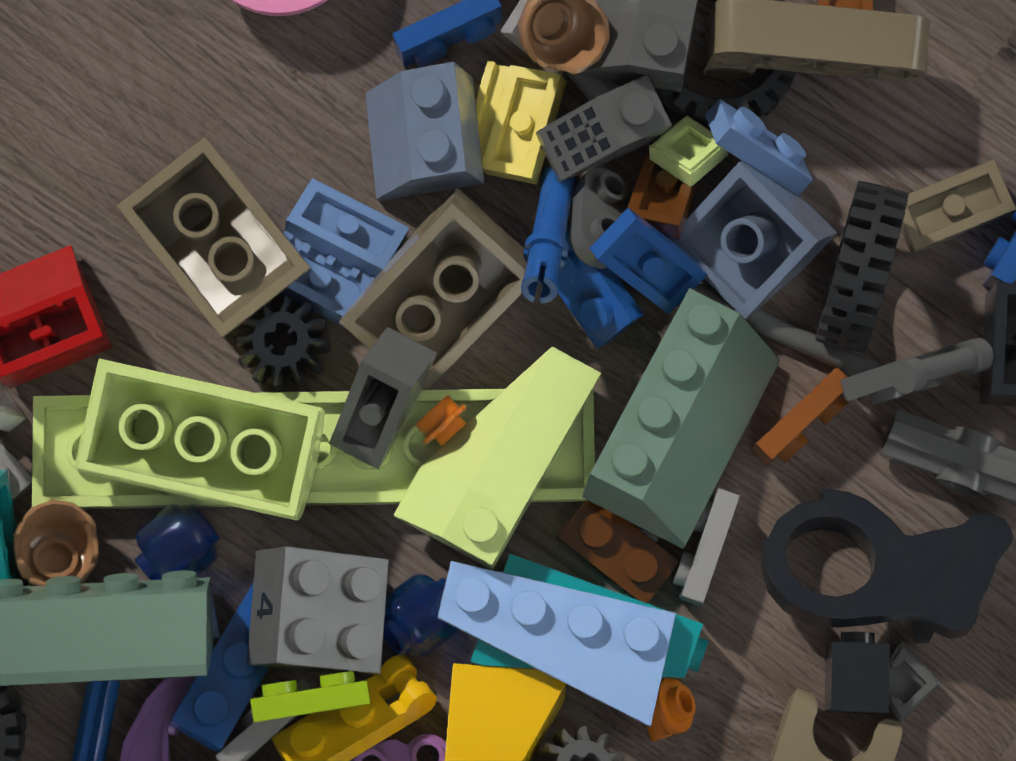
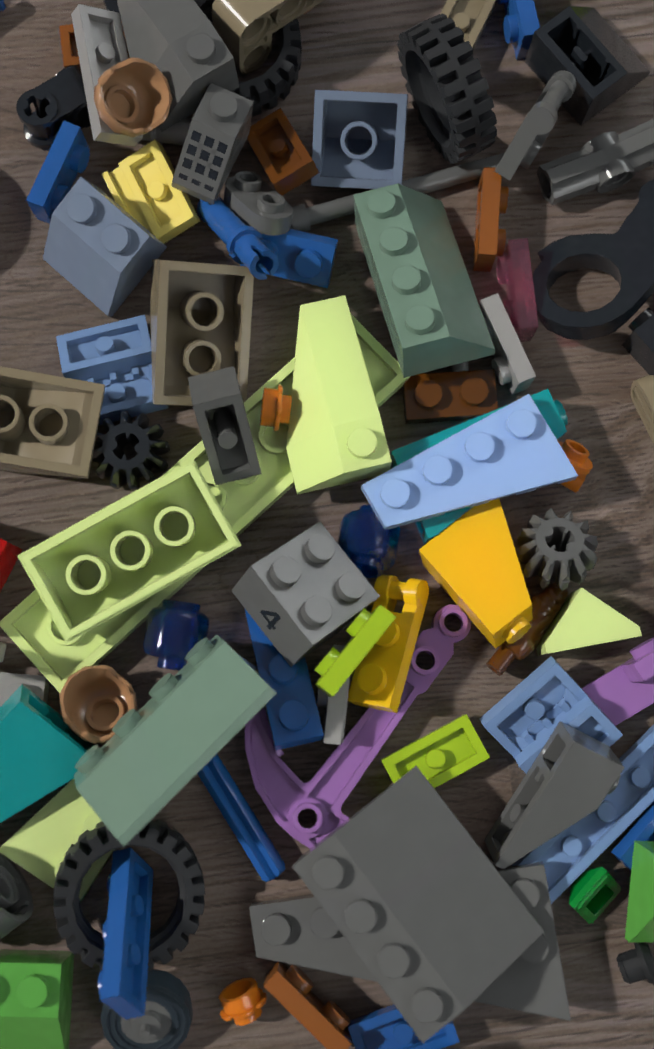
camera: 45 degrees left, 0 degrees up
blue plate [589,207,707,314] -> none
yellowish green tile [649,115,728,187] -> none
medium blue plate [705,99,813,196] -> none
none -> clear pink plate [497,238,539,342]

